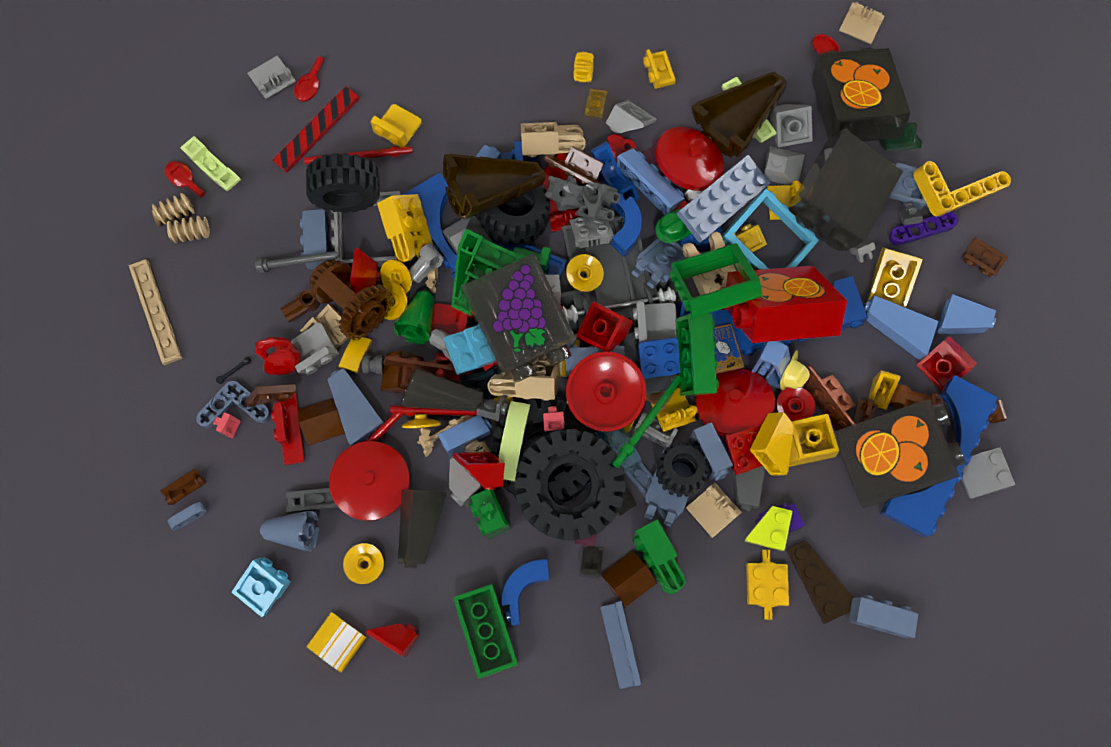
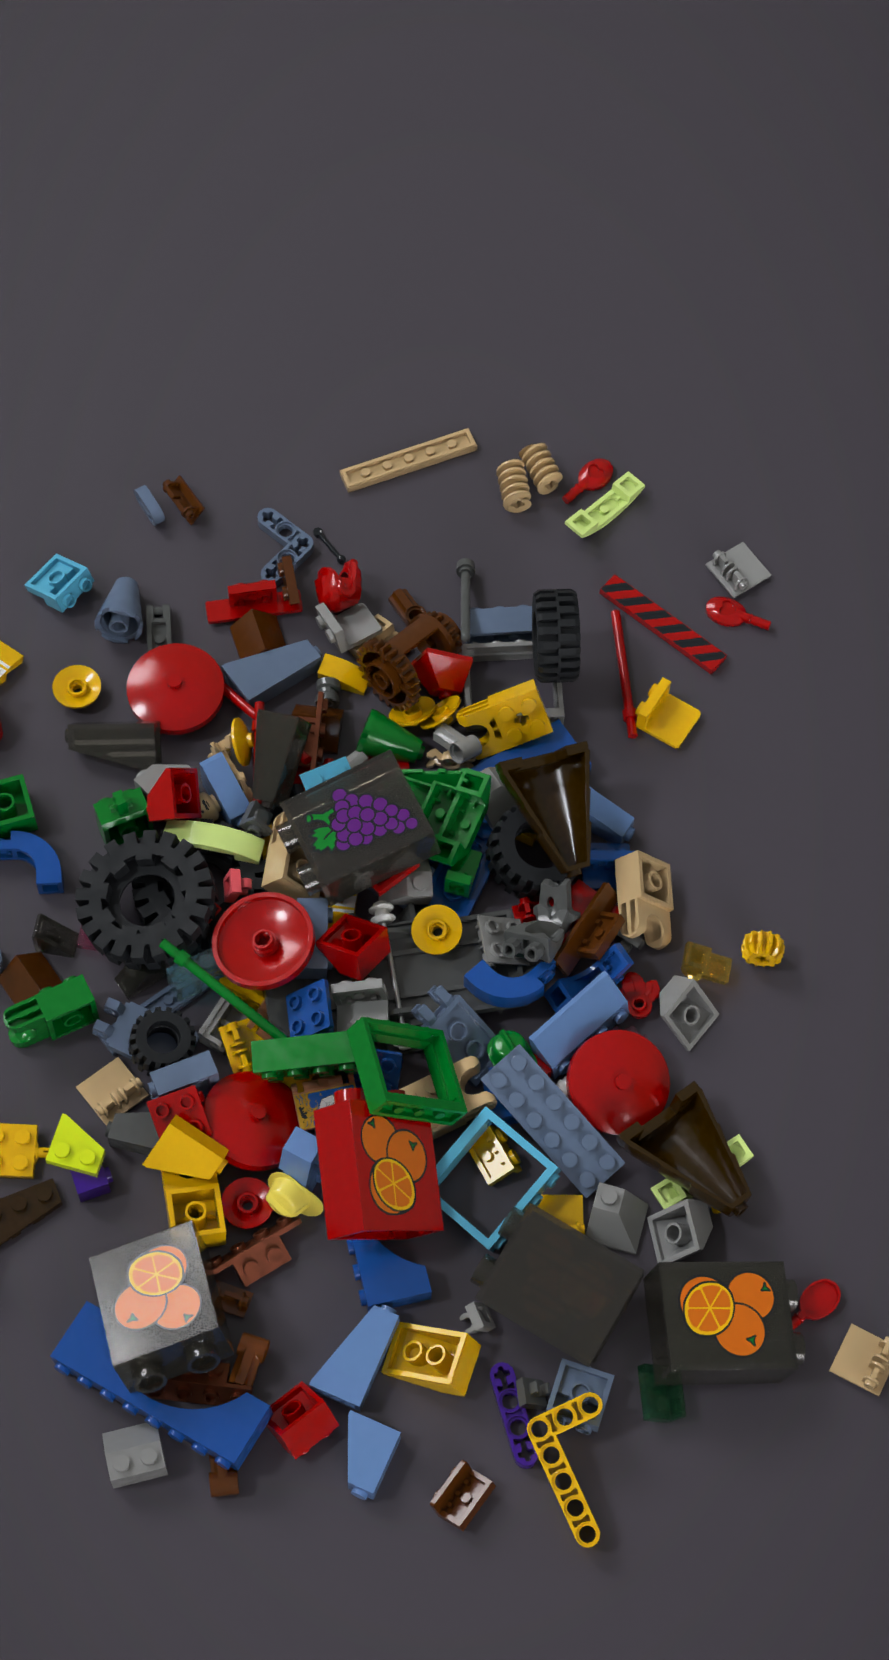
camera: 90 degrees right, 10 degrees down
coral tile [213,413,241,439] -> none
yellow bracket [643,49,676,89] -> none
yellow slope [868,370,900,410] -> none

